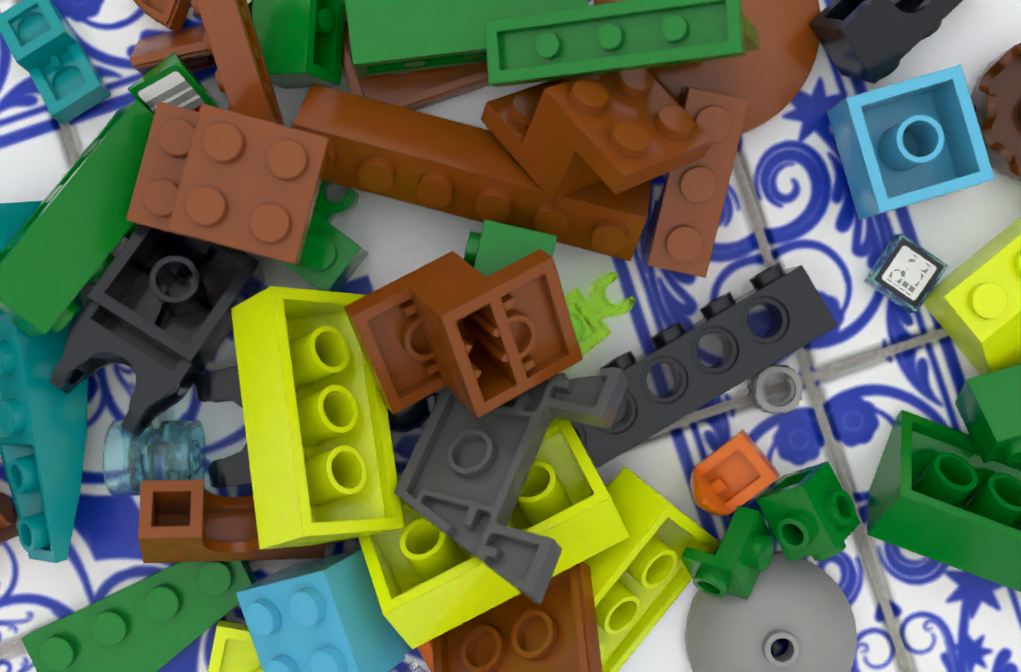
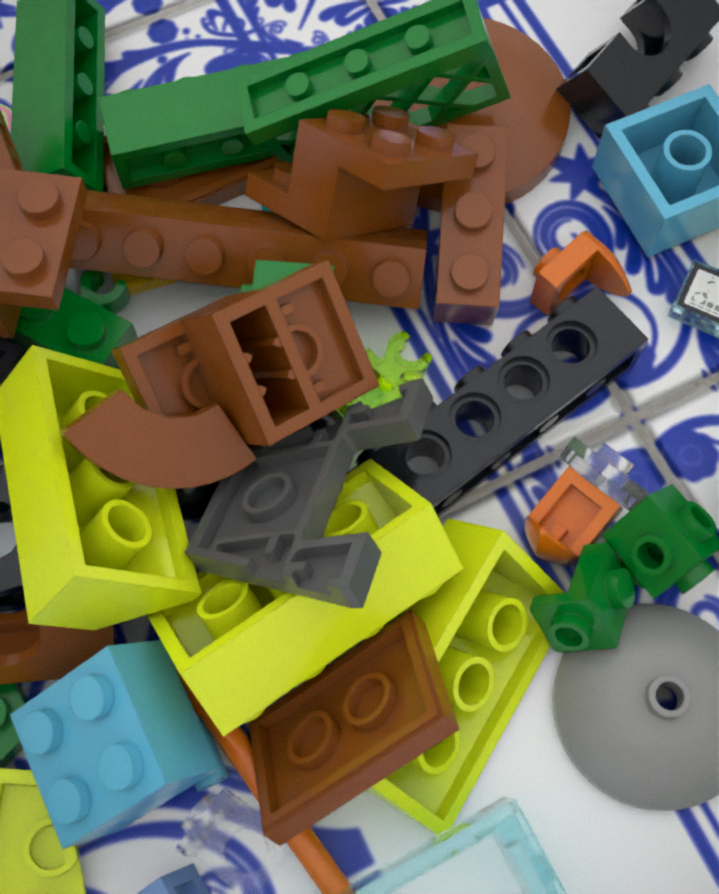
camera: 10 degrees left, 20 degrees down
light grey axle [747,363,803,415] -> none
none -> dark orange tile [59,389,257,489]
none -> orange plate [530,230,632,316]
none -> clear plate [558,436,649,511]

